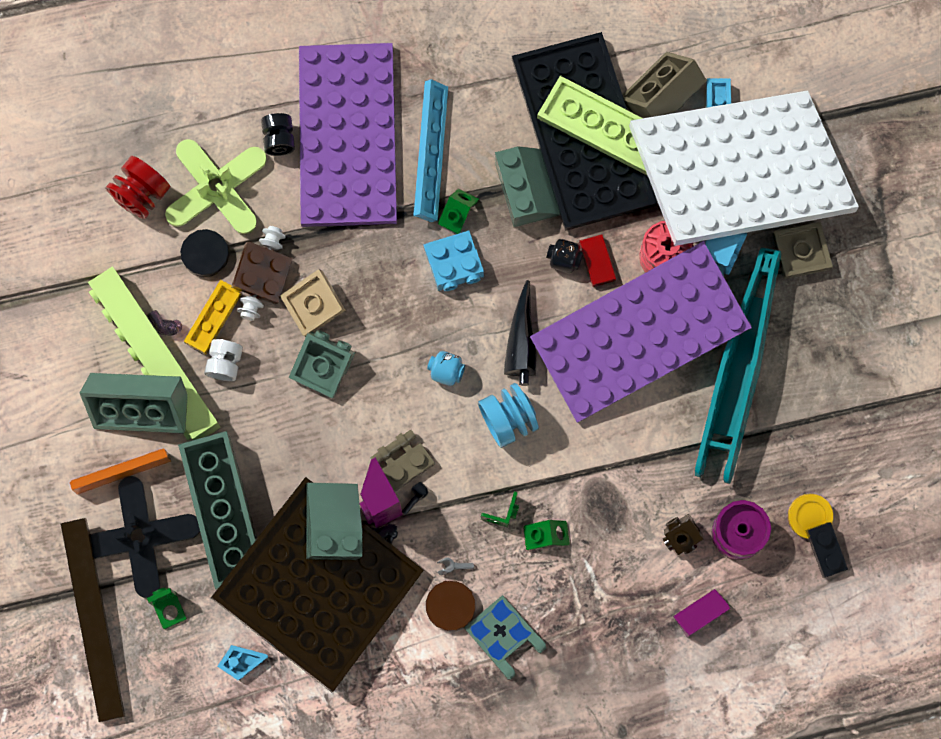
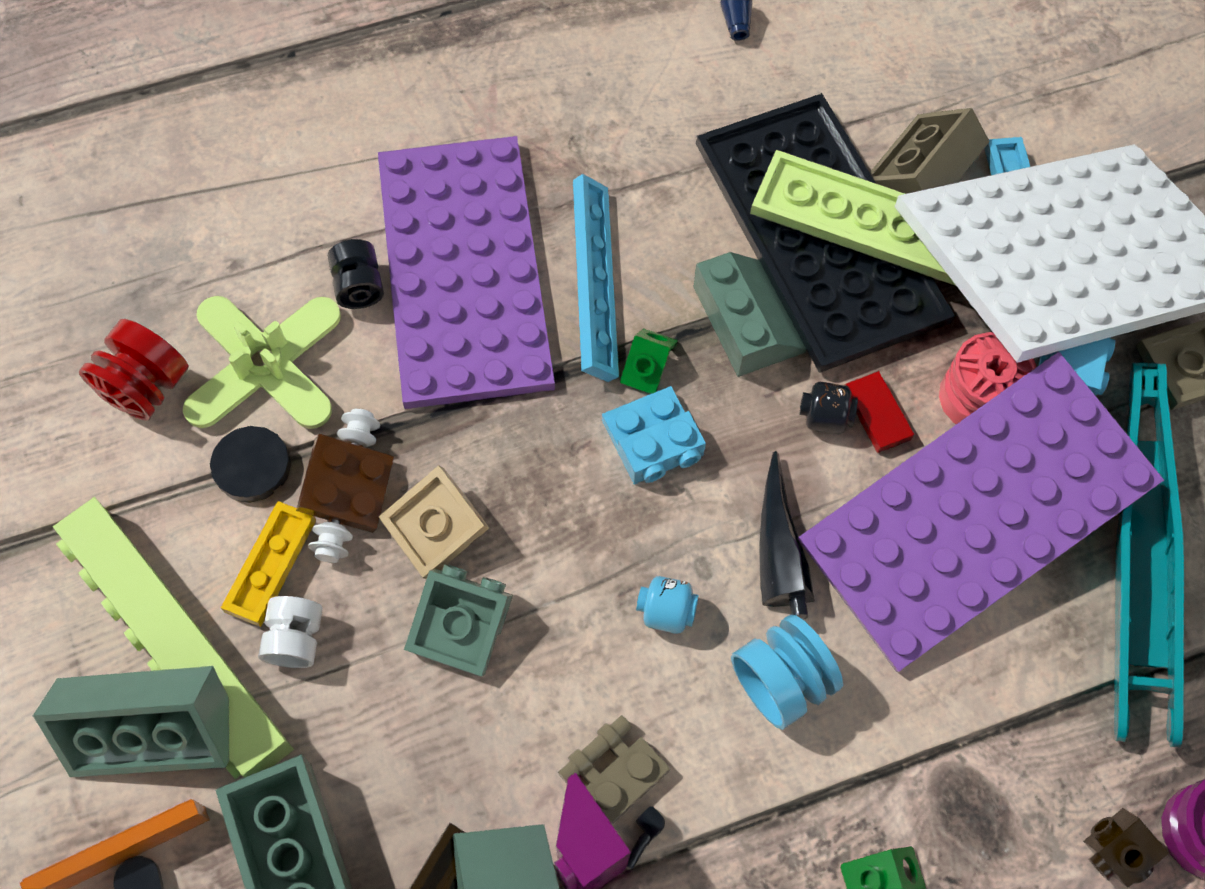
camera: 10 degrees left, 10 degrees down
clear purple arm [147,310,182,336] -> none
green bracket [481,491,519,528] -> none

